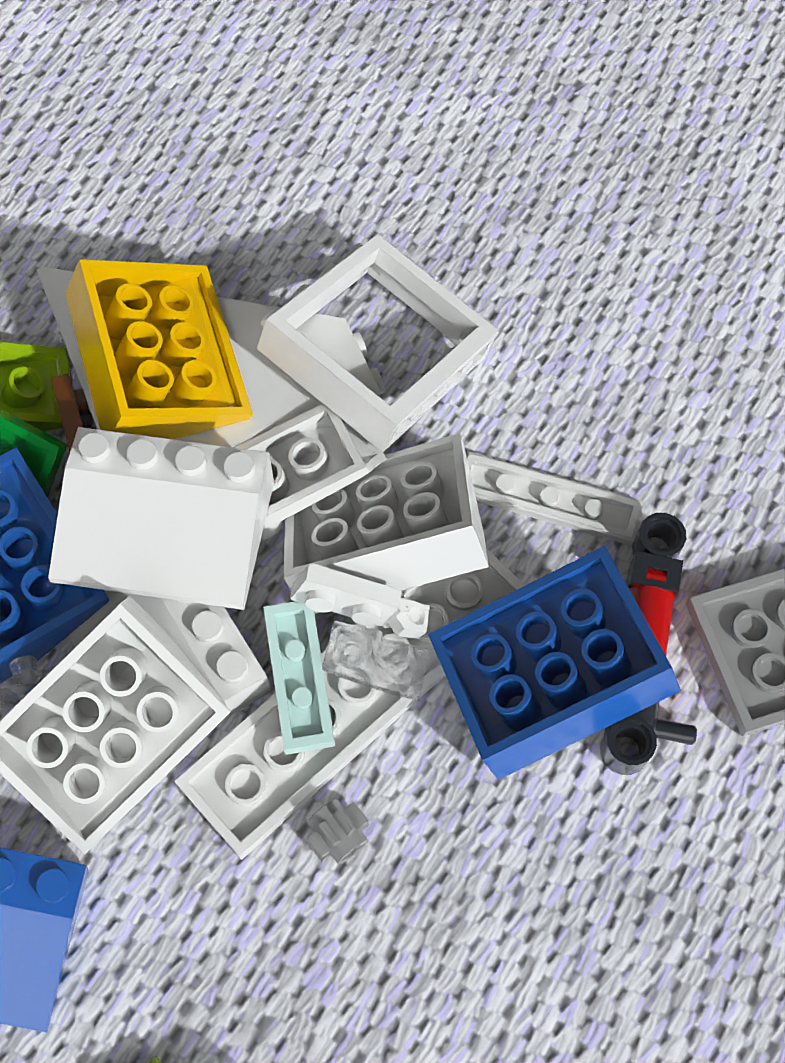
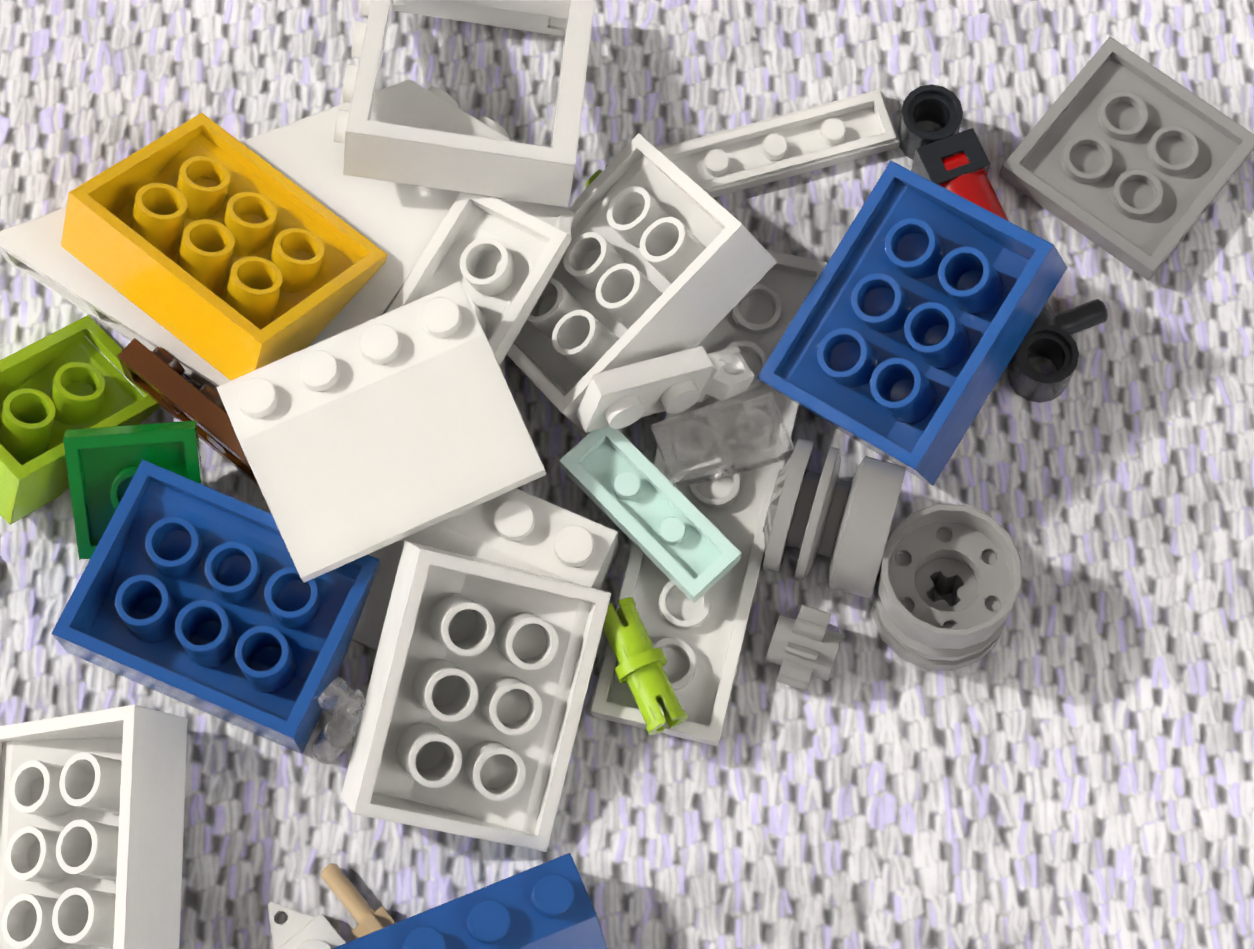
camera: 30 degrees left, 5 degrees up
none -> lime pin [603,597,688,735]
none -> light grey wheel [763,438,906,599]
none -> light grey wheel [873,504,1022,671]

